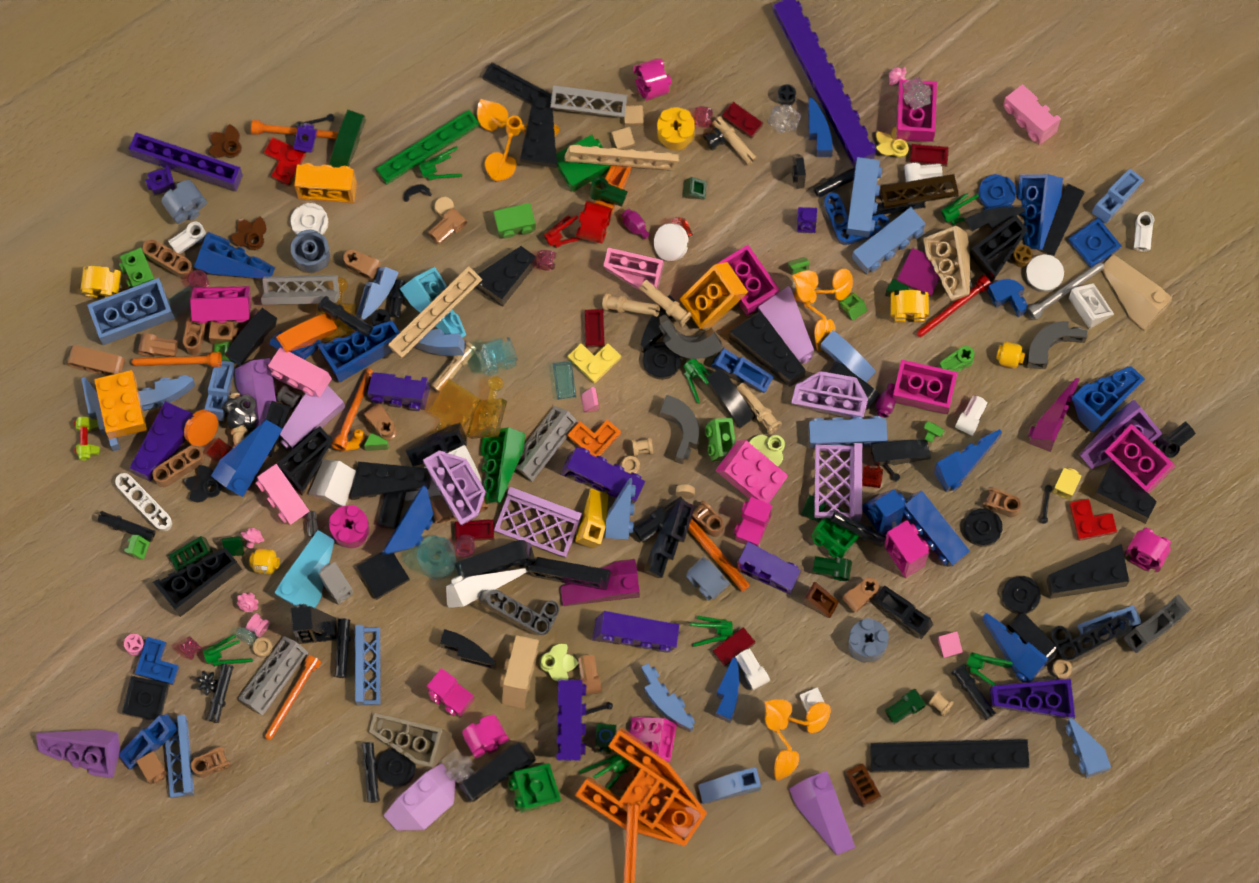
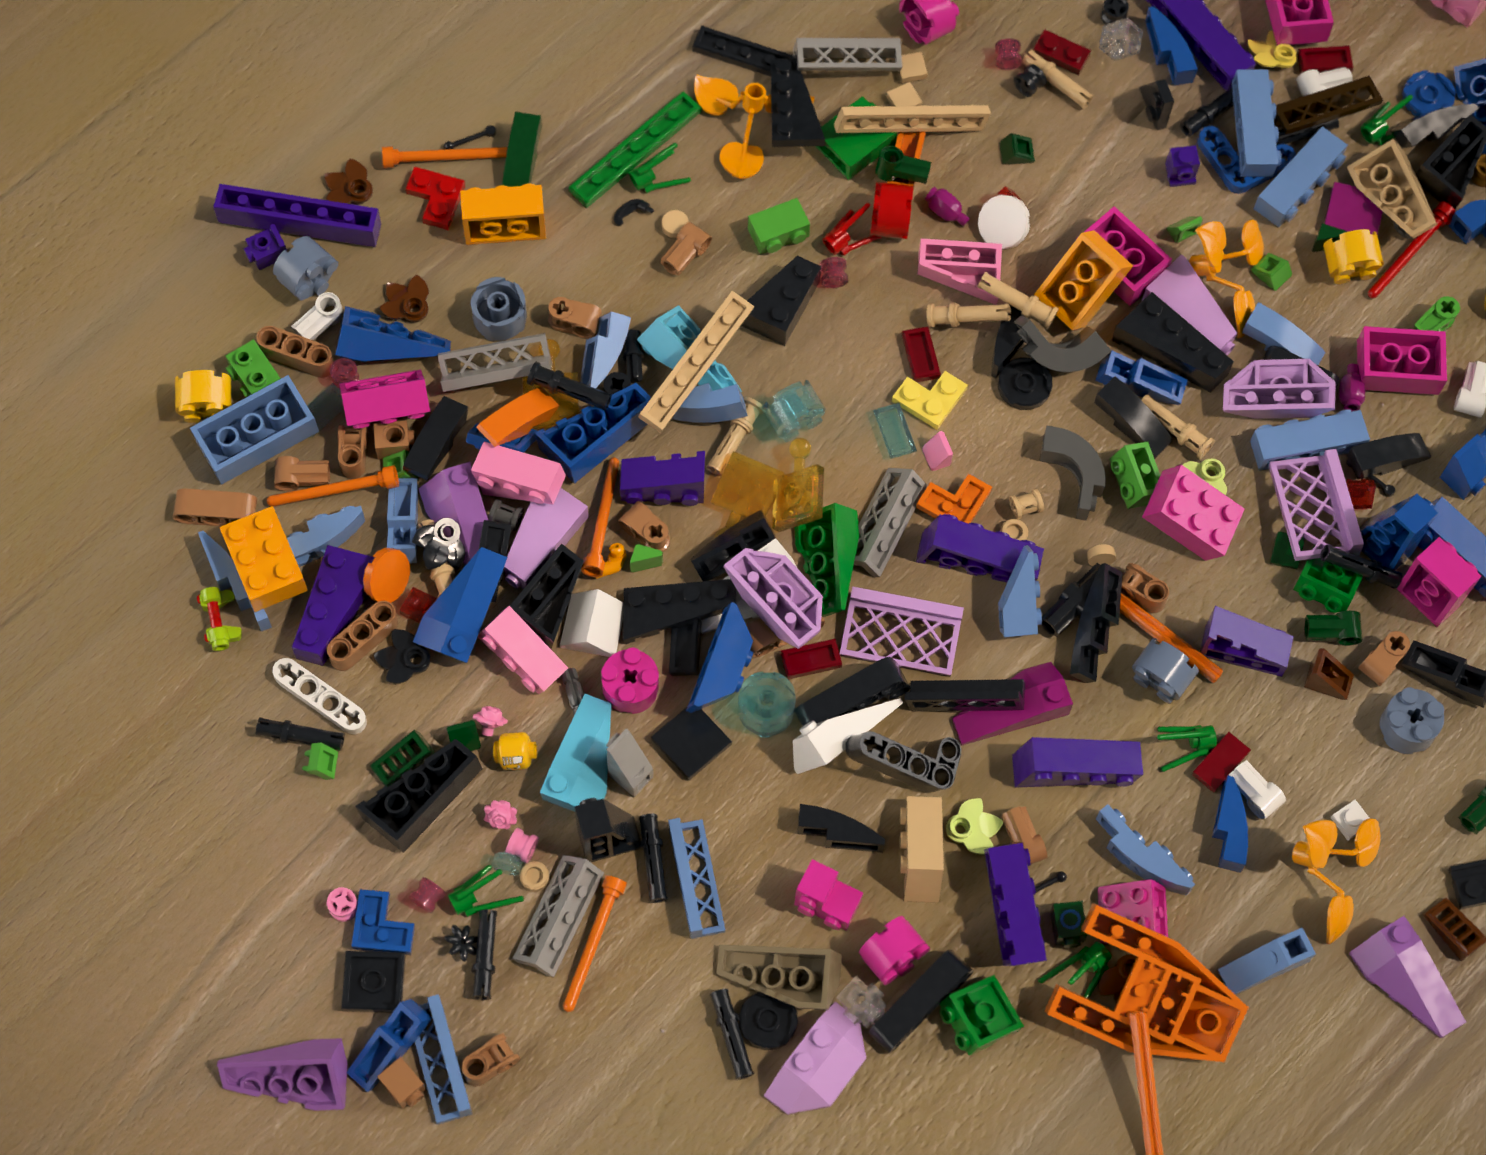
camera: 15 degrees left, 5 degrees down
white tile [291,203,328,235] -> none
dark purple brick [293,123,318,153] -> none
clear pink wheel [456,534,475,557] -> none
yellow slope [575,488,609,549] -> none
yellow brick [657,108,695,151] -> none
green plant [684,359,711,404] -> none
dark pink brick [734,497,773,547] -> none
bright green tile [924,421,945,442] -> none

